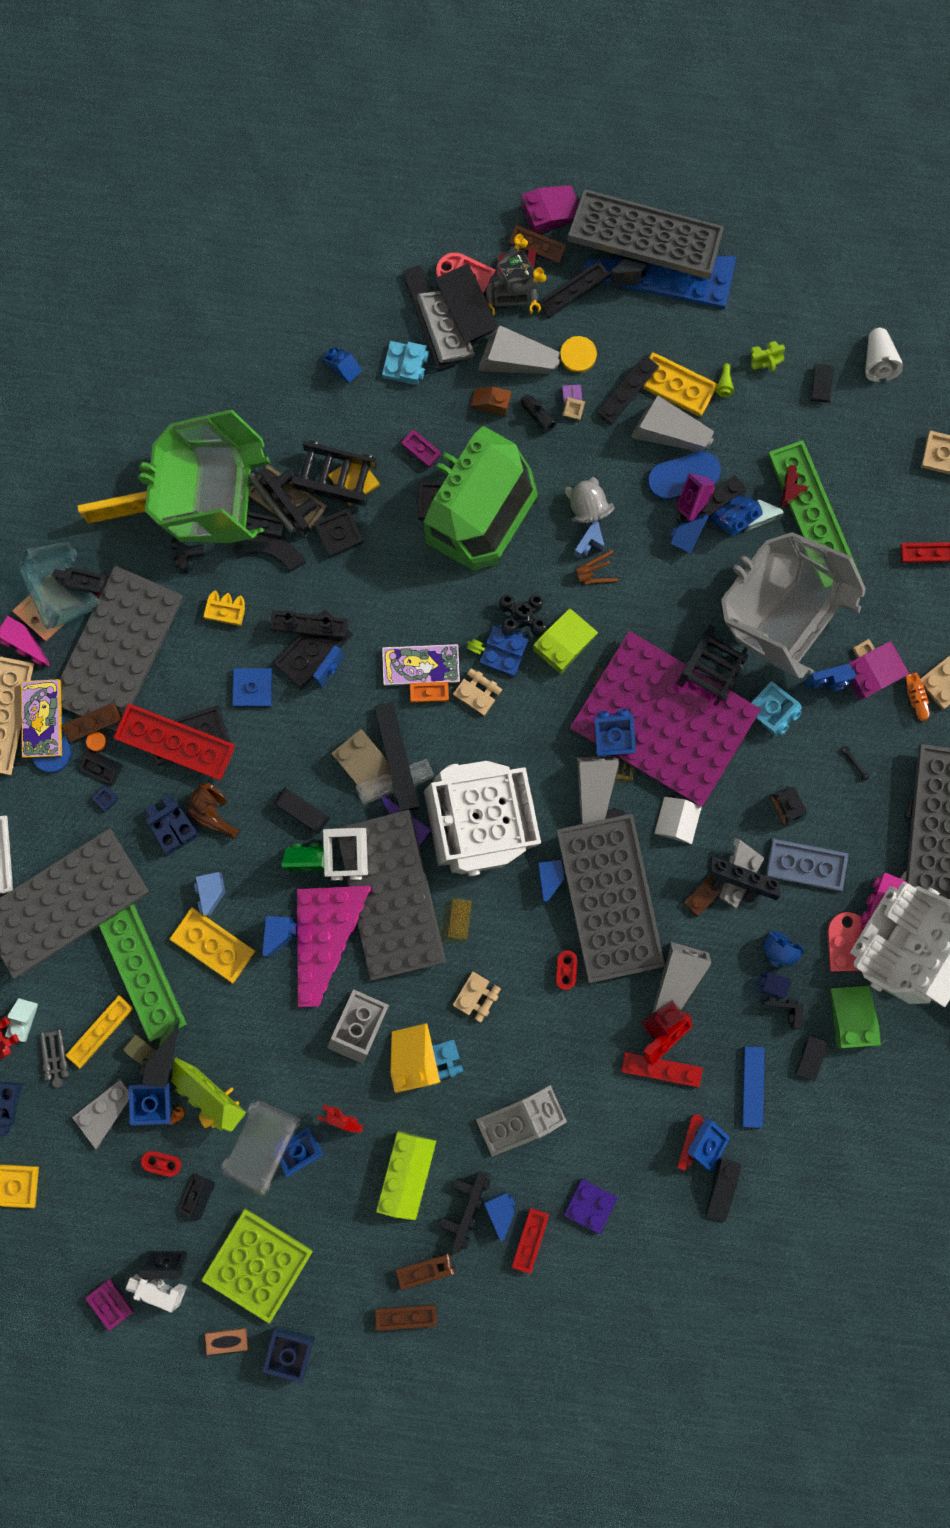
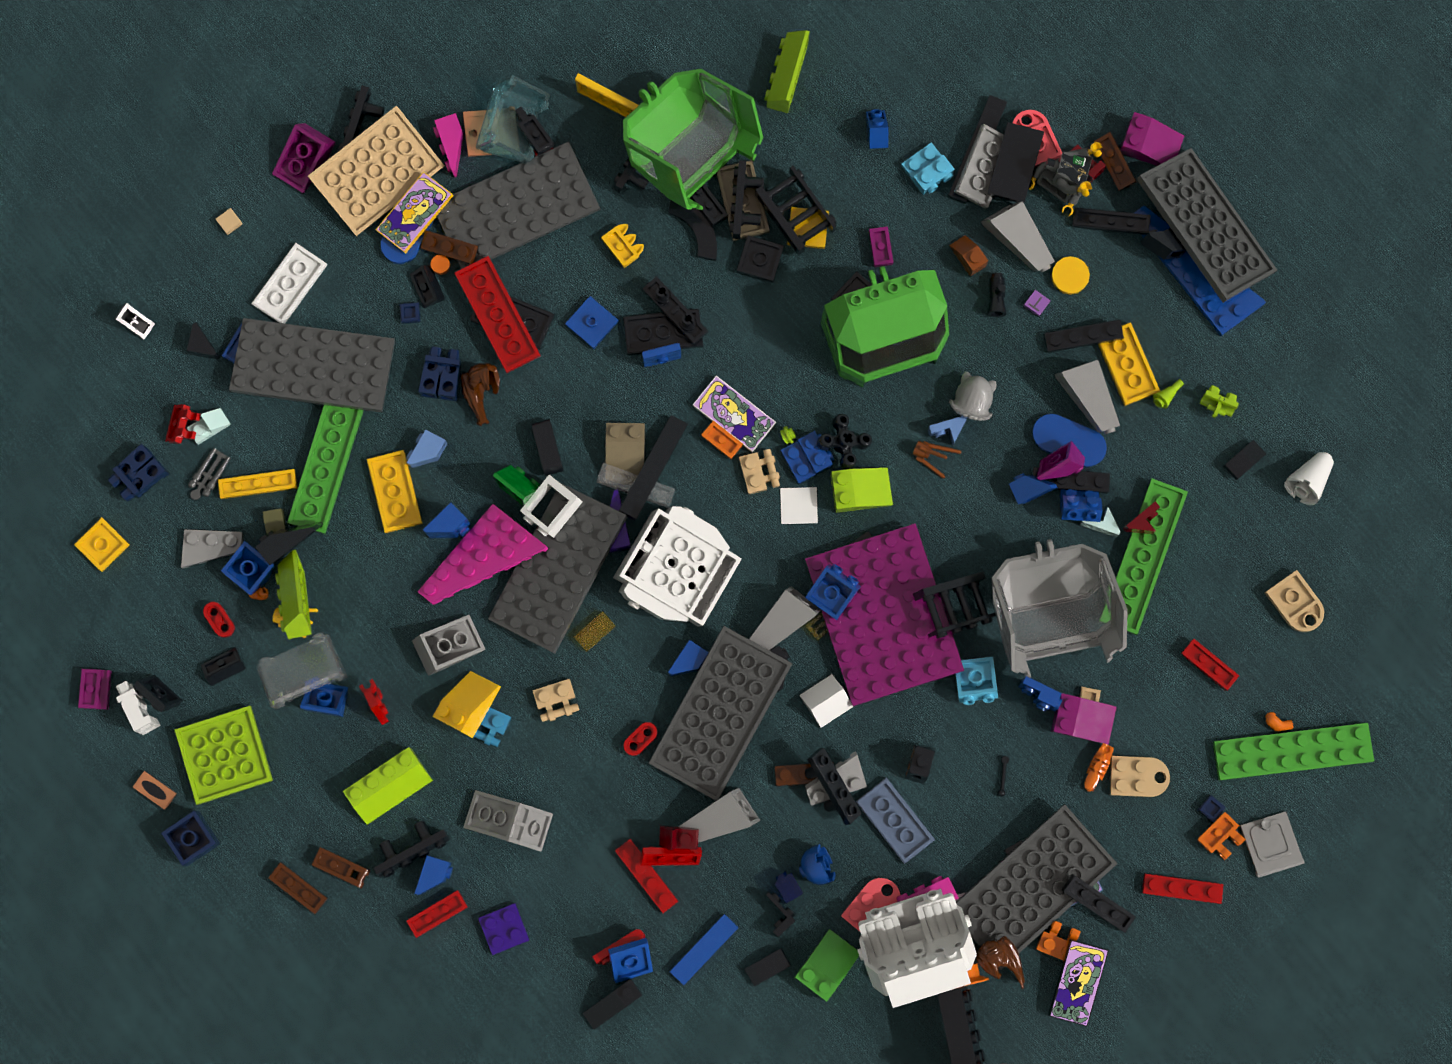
camera: 40 degrees right, 0 degrees up
dark grey bar [248,473,296,533] -> none
tan tile [562,397,585,420] -> none
none -> lime slope [764,30,810,113]
none -> white sticker [780,487,818,524]

